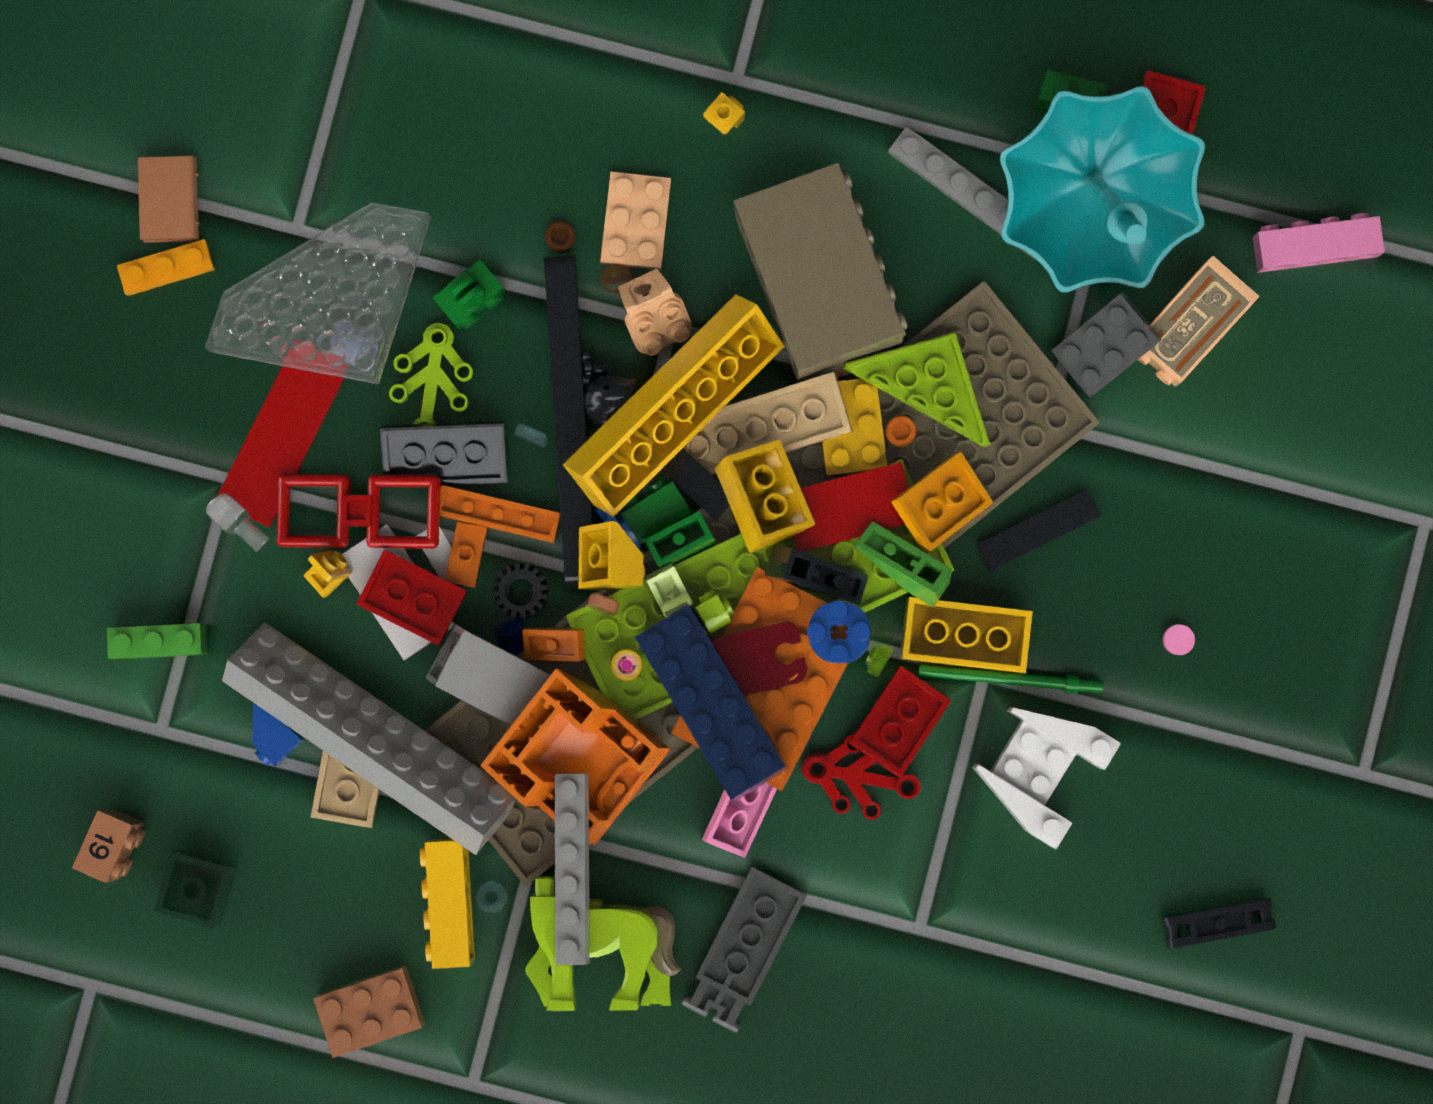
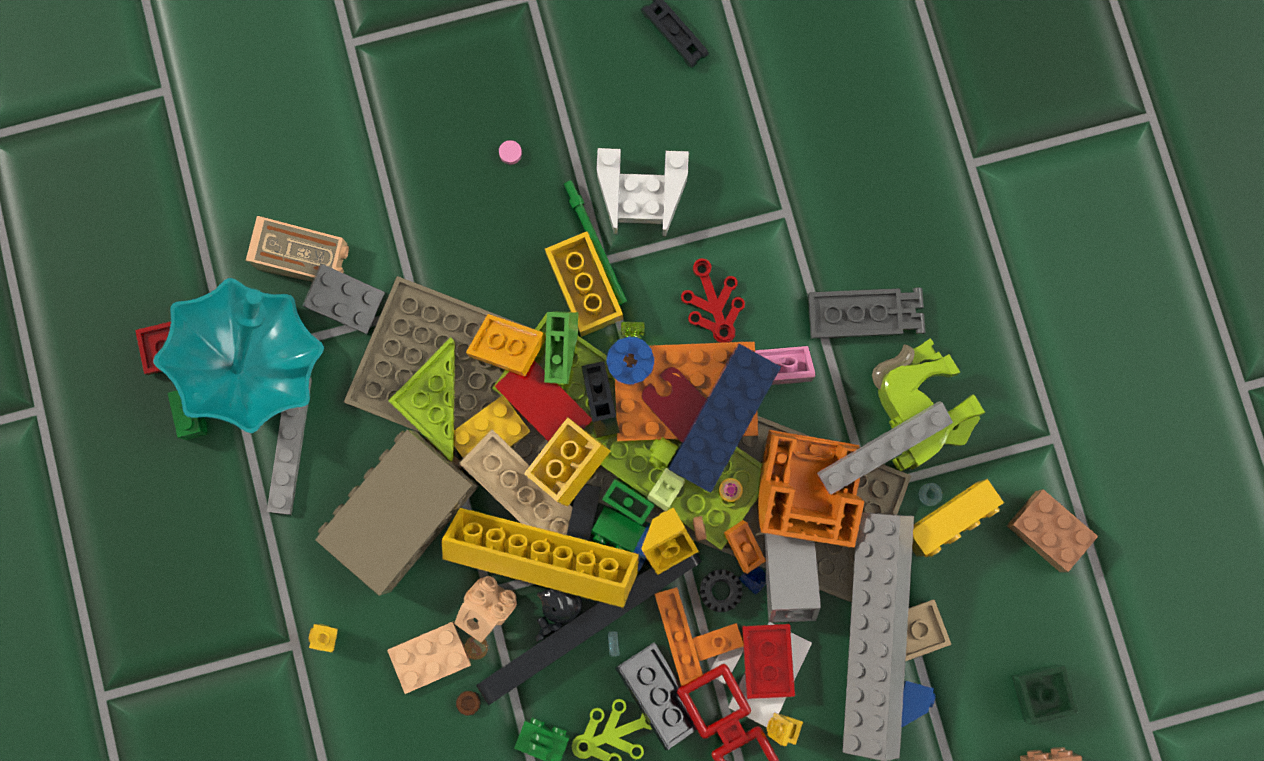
camera: 115 degrees left, 5 degrees down
red plate [849,666,951,778] -> none
orange tile [885,416,916,447] -> none
black tile [977,489,1100,572] -> none
bright pink brick [1252,213,1385,273] -> none

